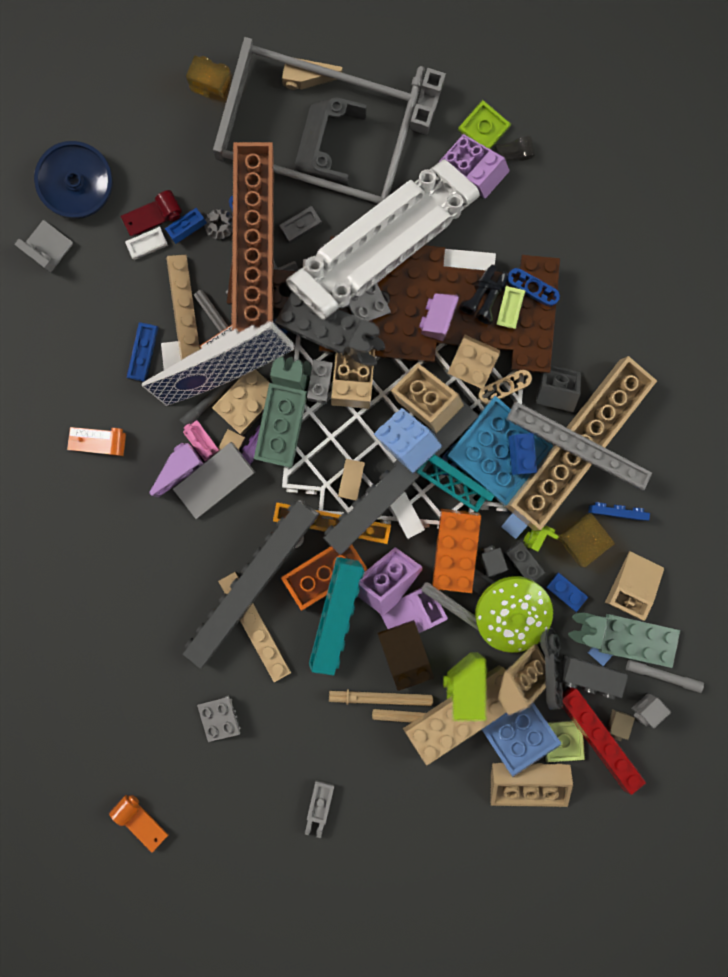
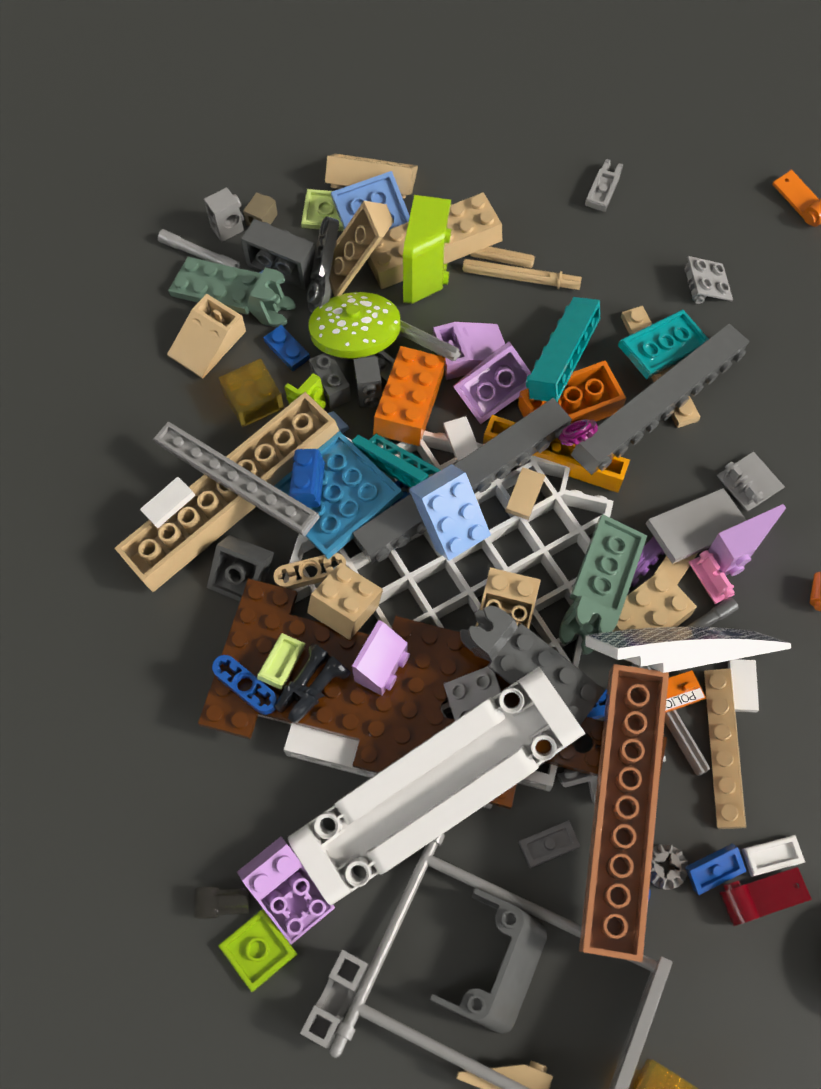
camera: 165 degrees left, 20 degrees down
blue tile [126,322,159,382] -> none
light grey brick [307,360,333,404] -> none
dark brown slope [377,620,434,691] -> none
tan brick [391,363,464,433] -> none
red brick [562,687,646,795] -> none
blue plate [588,502,650,521] -> none
none -> white tile [140,477,195,528]
none -> magenta gear [559,419,598,446]
none -> teal tile [618,310,709,379]
none -> light grey hinge [717,451,785,512]

